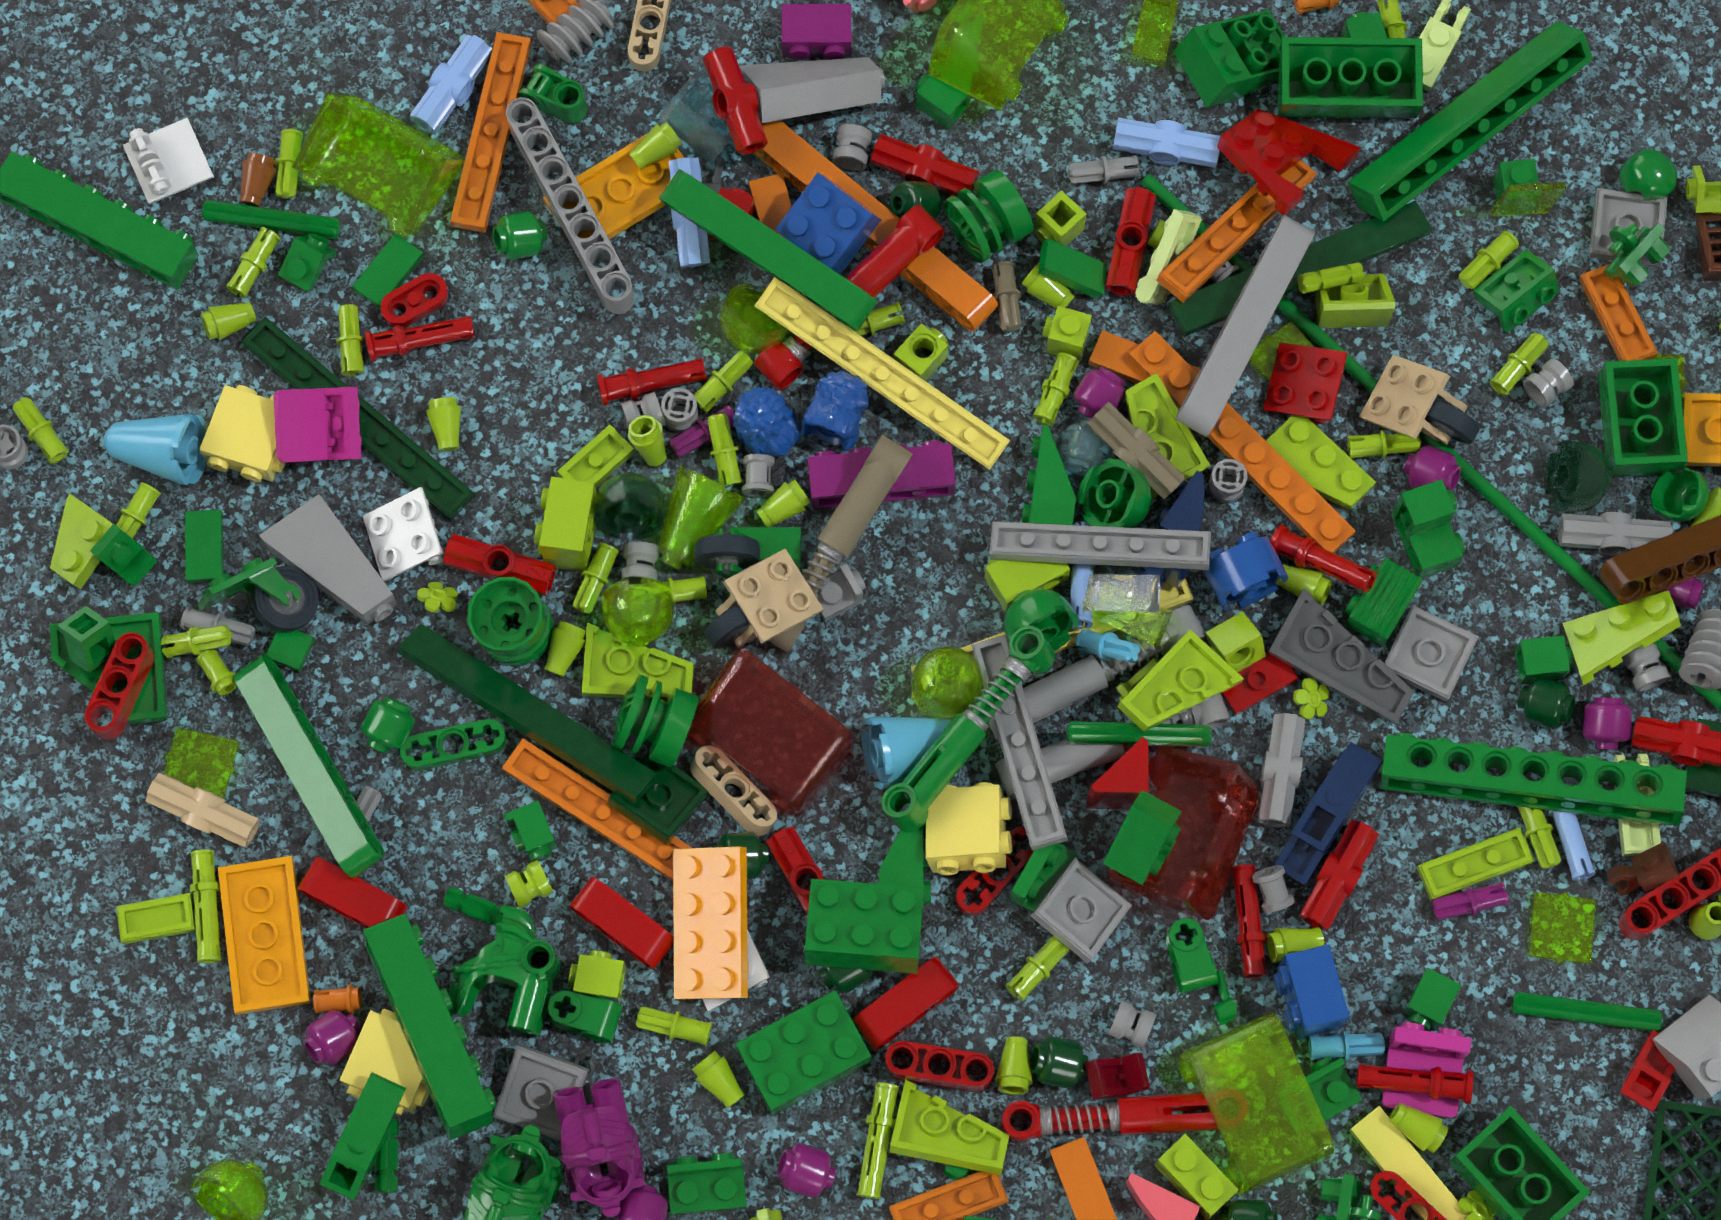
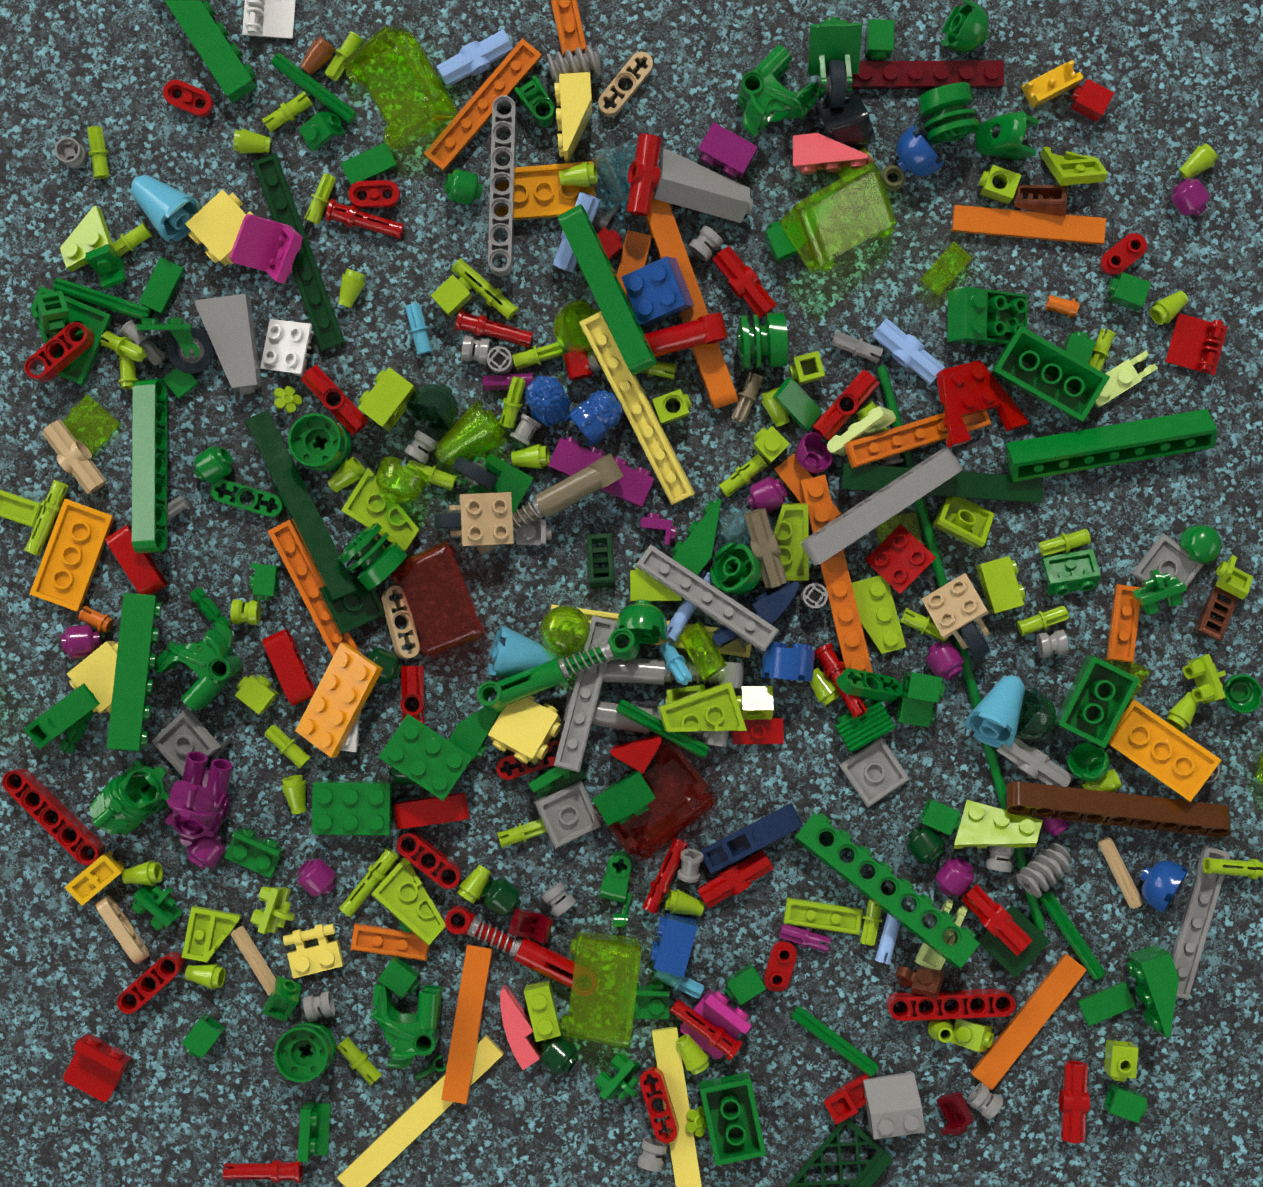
camera: 30 degrees right, 15 degrees up
green piece [548,991,623,1044] -> none
lime plate [557,424,635,488] -> none
lime axle [572,543,619,614] -> none
lime cone [628,415,666,466] -> none
dark green head [889,181,942,220] -> none
clear slope [1082,574,1160,612] -> none
light grey piece [1258,713,1305,828] -> none
dark grey wing [1267,588,1414,725] -> none
lime plant [1293,678,1329,720] -> none
lime axle [1297,262,1365,293] -> none
clear neon green piece [1491,182,1566,216] -> none
green brick [1493,159,1540,211] -> none
clear neon green piece [1528,892,1596,964] -> none
none -> green axle [52,278,151,320]
none -> red plate [163,80,214,117]
none -> medium azure axle [405,303,433,355]
none -> lime brick [430,275,473,318]
none -> lime pin [451,258,519,320]
none -> light yellow slope [555,72,593,163]
none -> dark green slope [586,533,616,589]
none -> magenta bracket [640,513,676,547]
none -> red plate [763,940,797,992]
none -> magenta hair [795,432,833,473]
none -> green beam [837,668,903,703]
none -> medium azure cone [965,675,1025,748]
none -> lime brick [975,556,1026,614]

